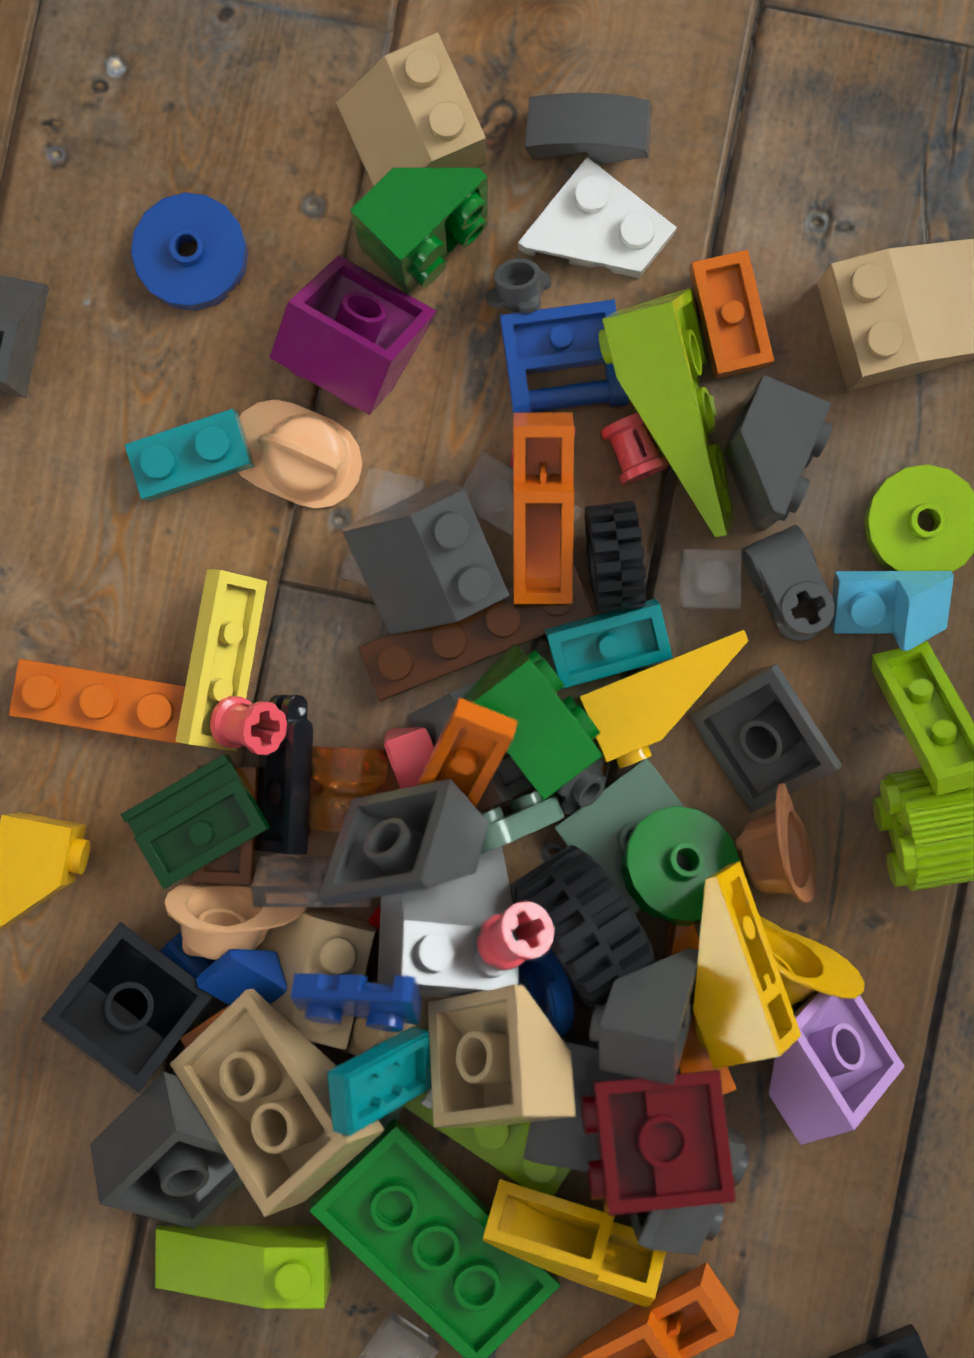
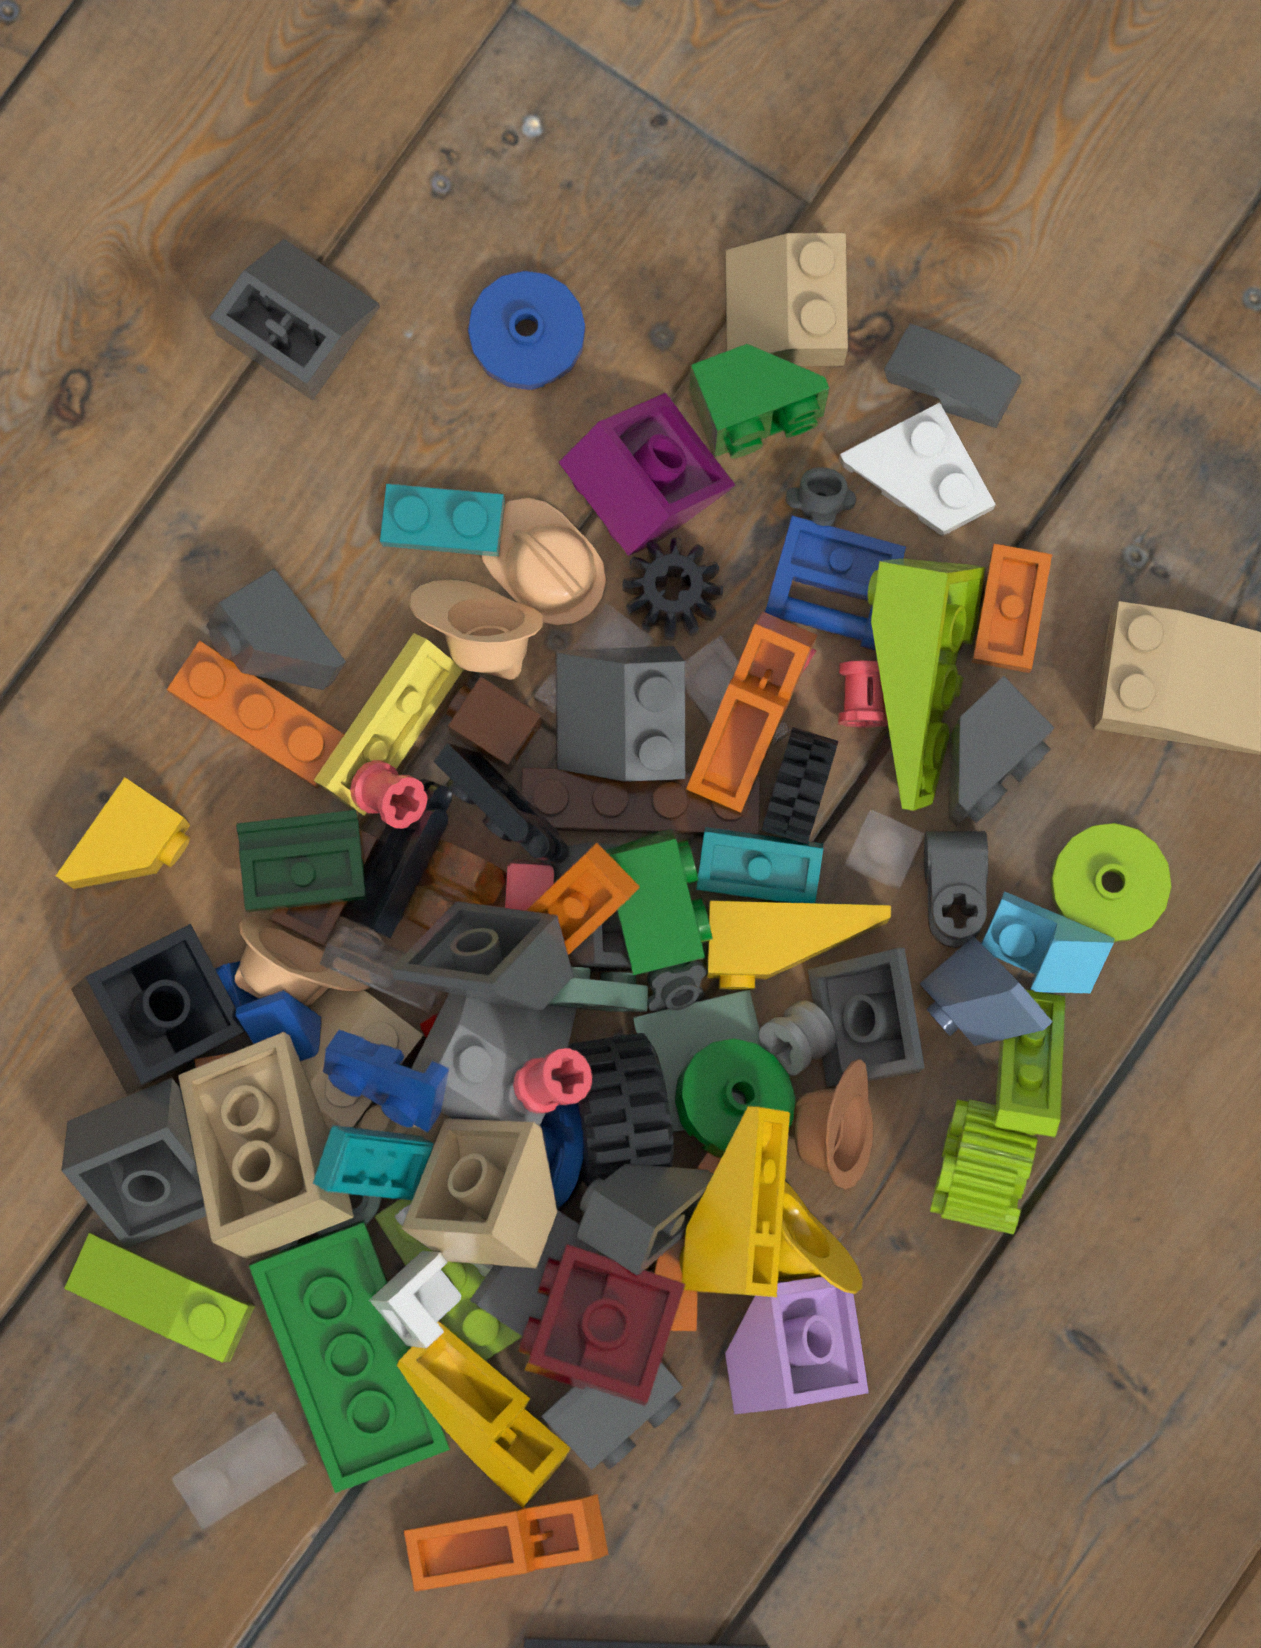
camera: 20 degrees right, 5 degrees down
none -> dark grey slope [206,568,346,690]
none -> white panel [369,1251,461,1348]
none -> light nougat piece [410,579,543,680]
none -> black hinge [433,743,568,864]
none -> reddish brown brick [446,677,542,773]
none -> black gear [622,537,723,640]
none -> light grey wheel [759,1000,836,1075]
none -> sand blue slope [920,936,1052,1046]

